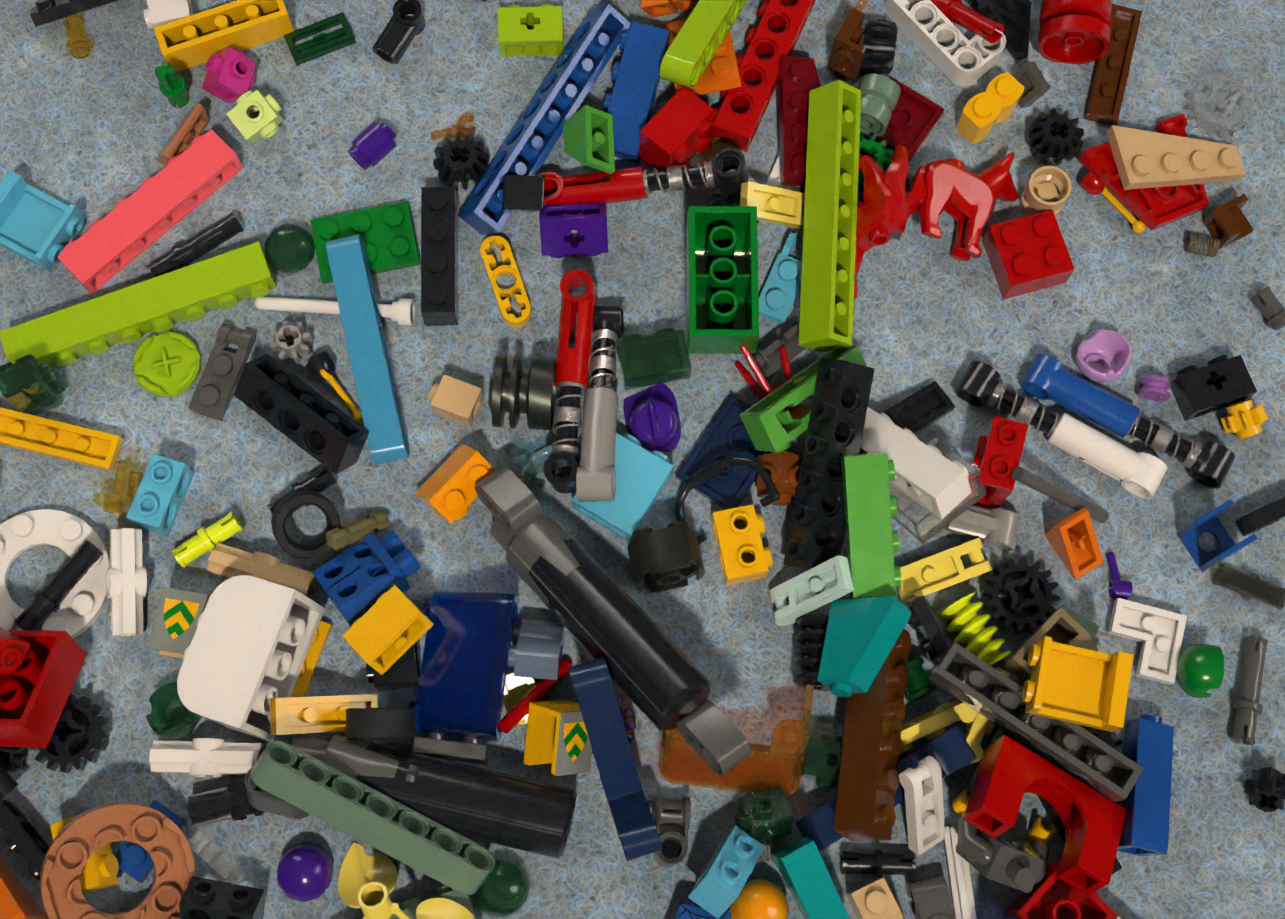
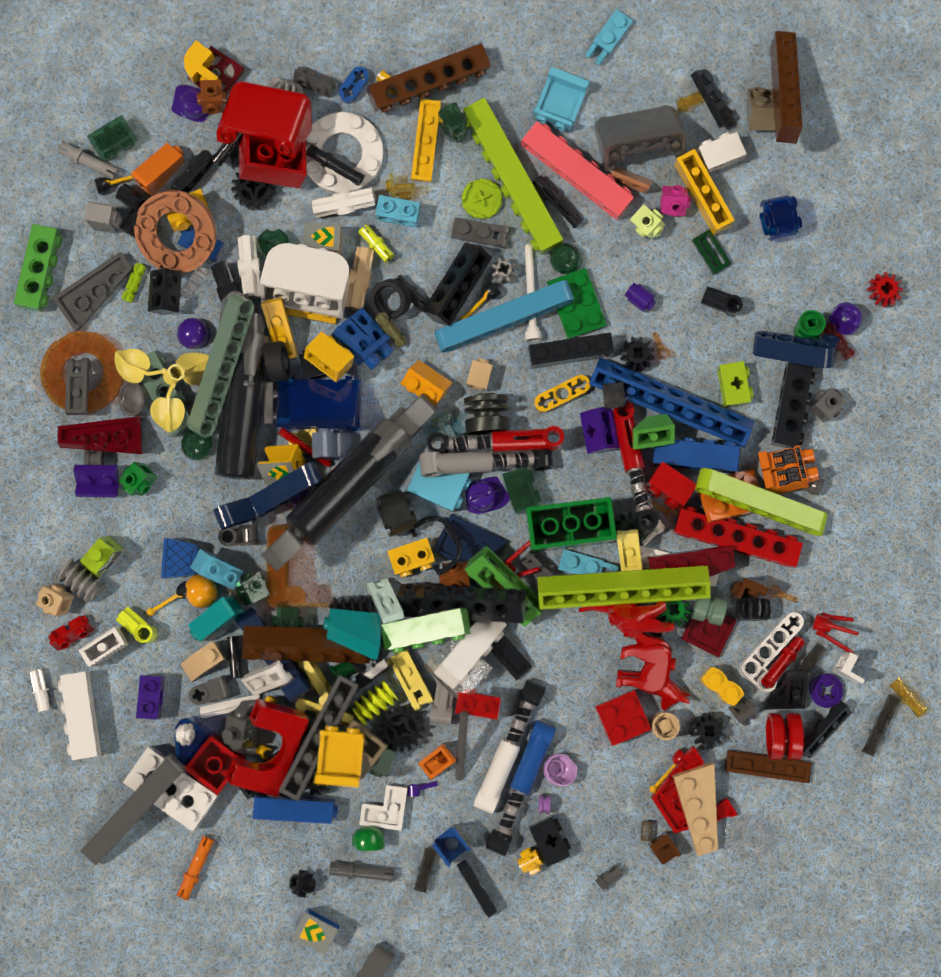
camera: 85 degrees right, 10 degrees up
green axle [155,62,189,108] -> none
none -> dark grey windscreen [594,105,687,171]

